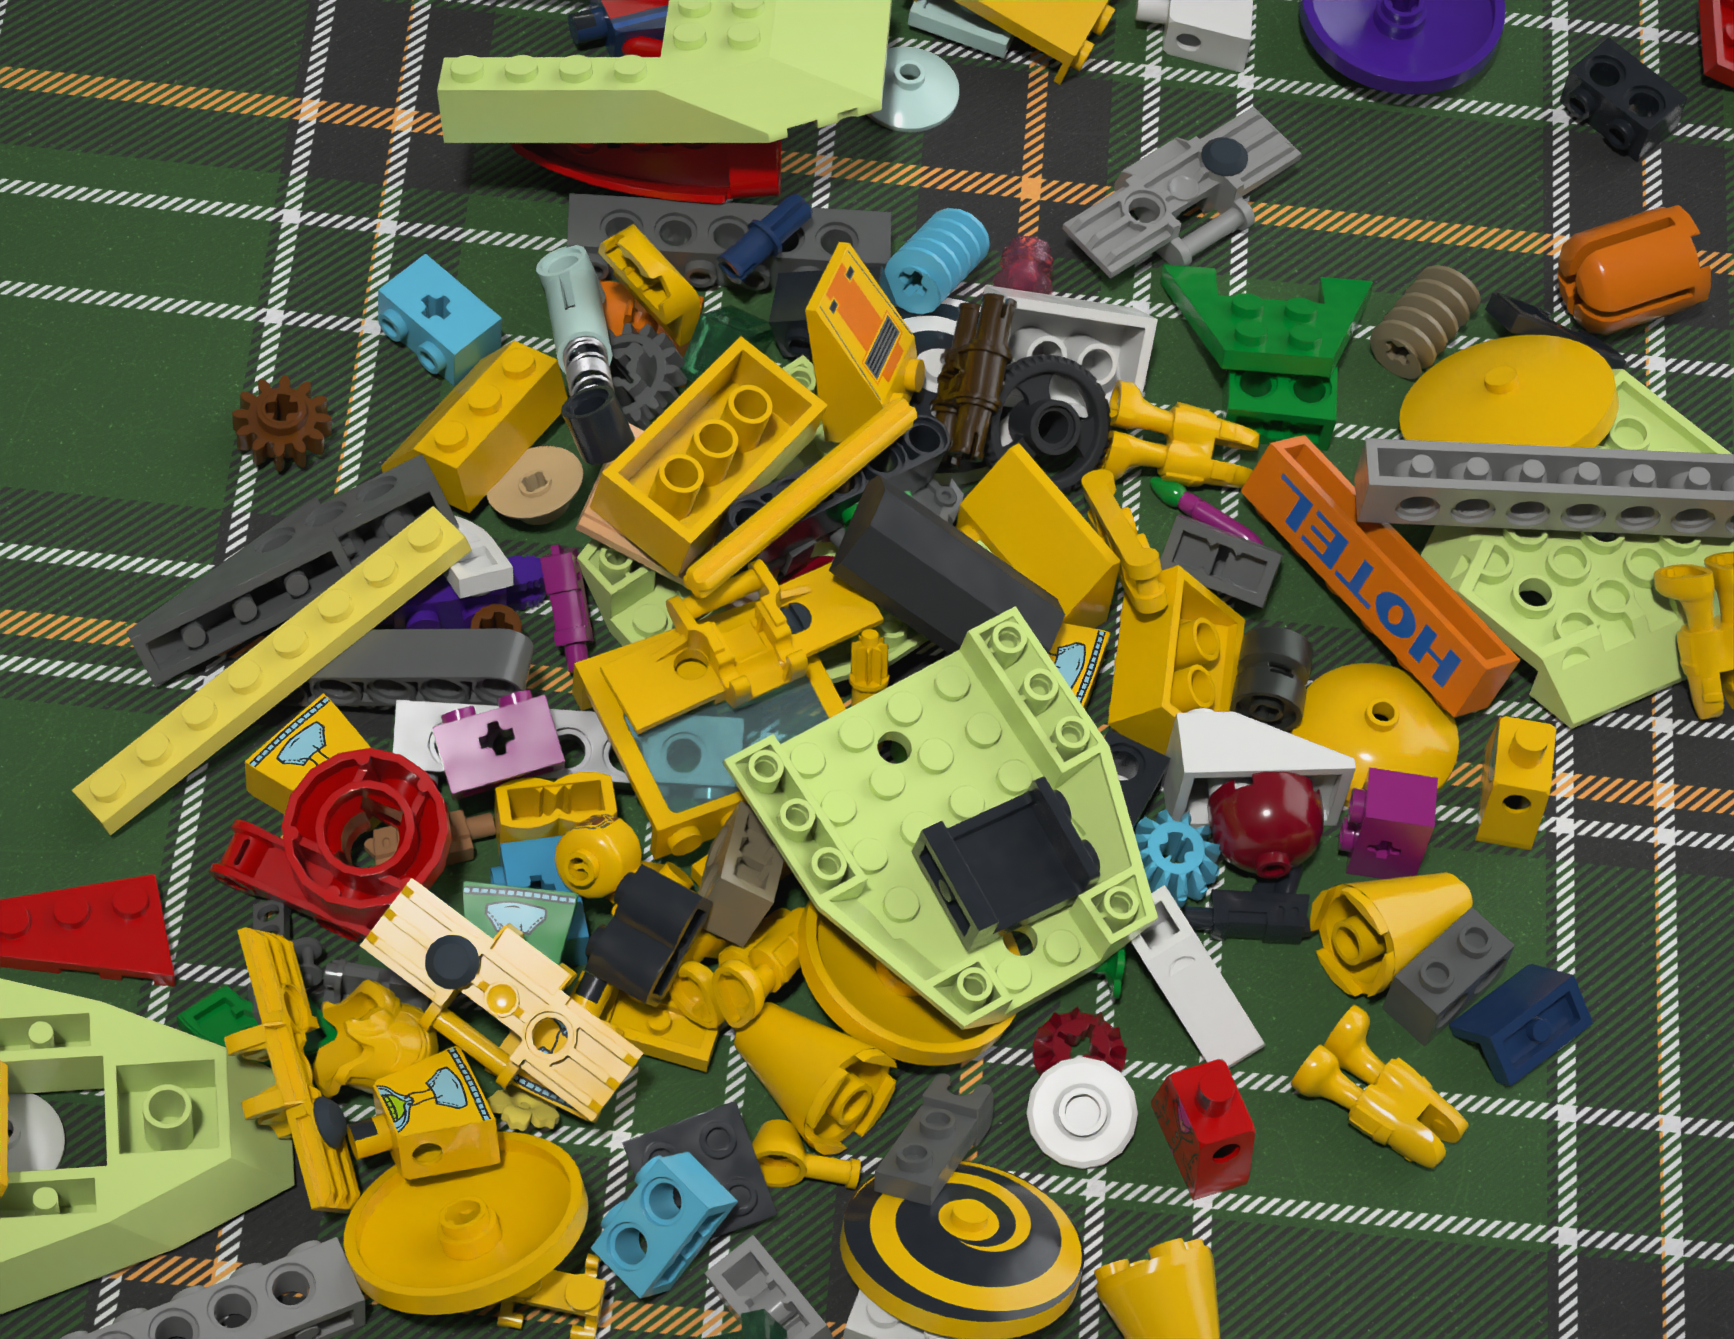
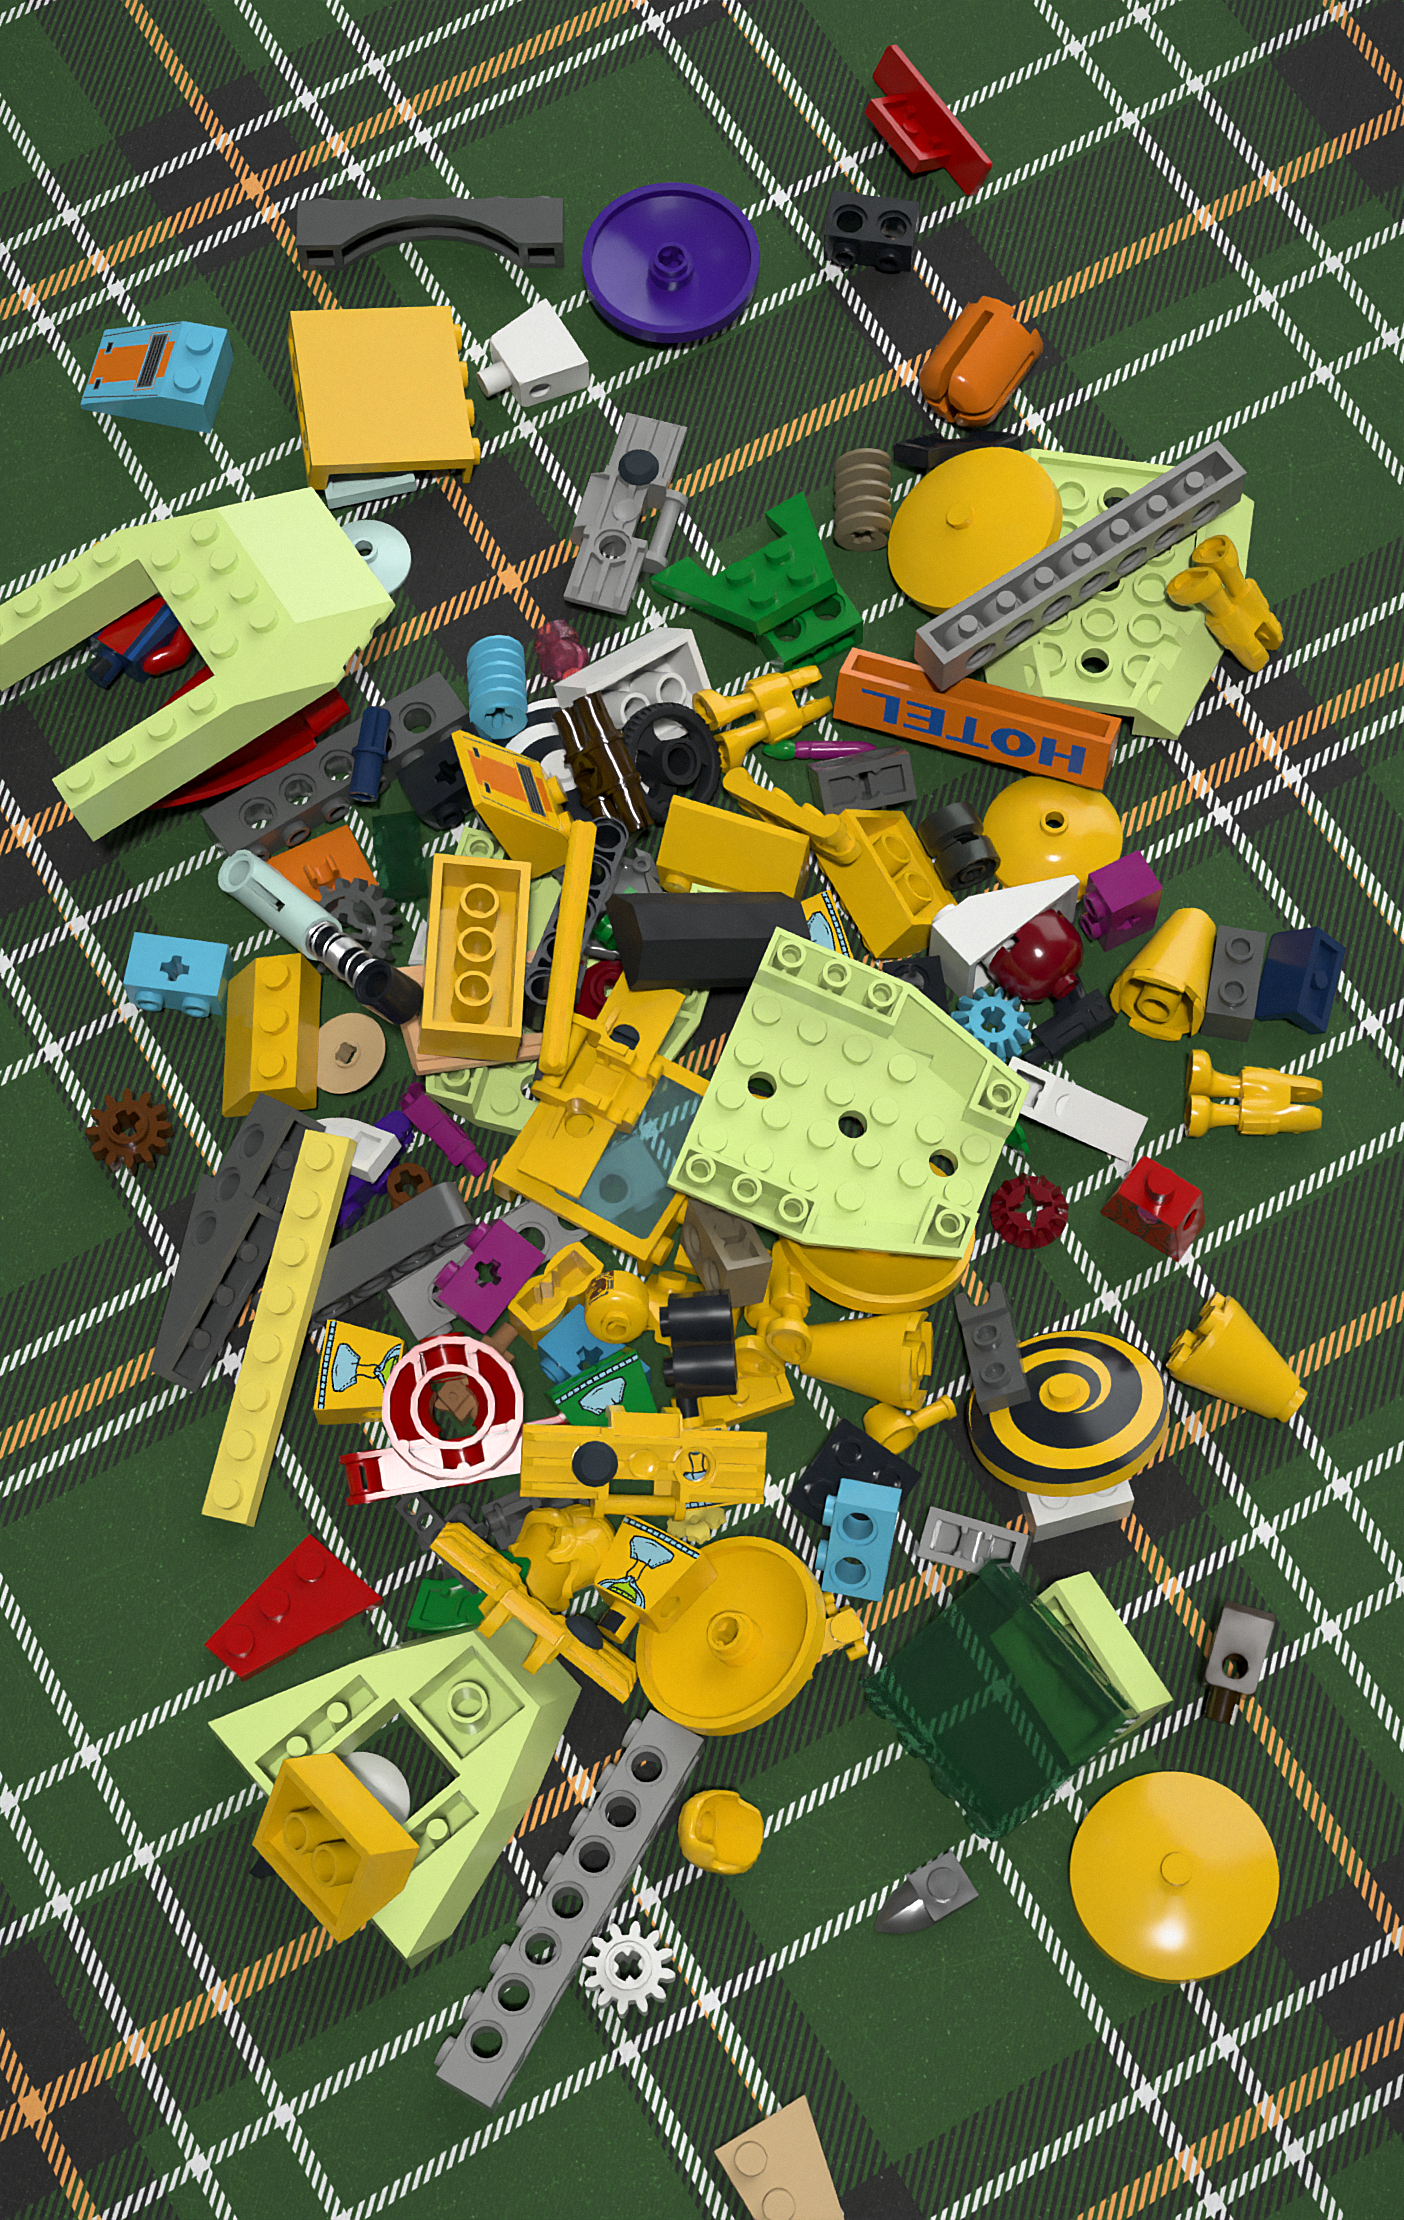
camera: 25 degrees left, 10 degrees up
yellow slope [598,224,701,347] -> none
yellow piece [849,629,889,752] -> none
black panel [911,776,1100,952] -> none
white wheel [1026,1057,1138,1169] -> none
yellow torso [1475,716,1556,850] -> none

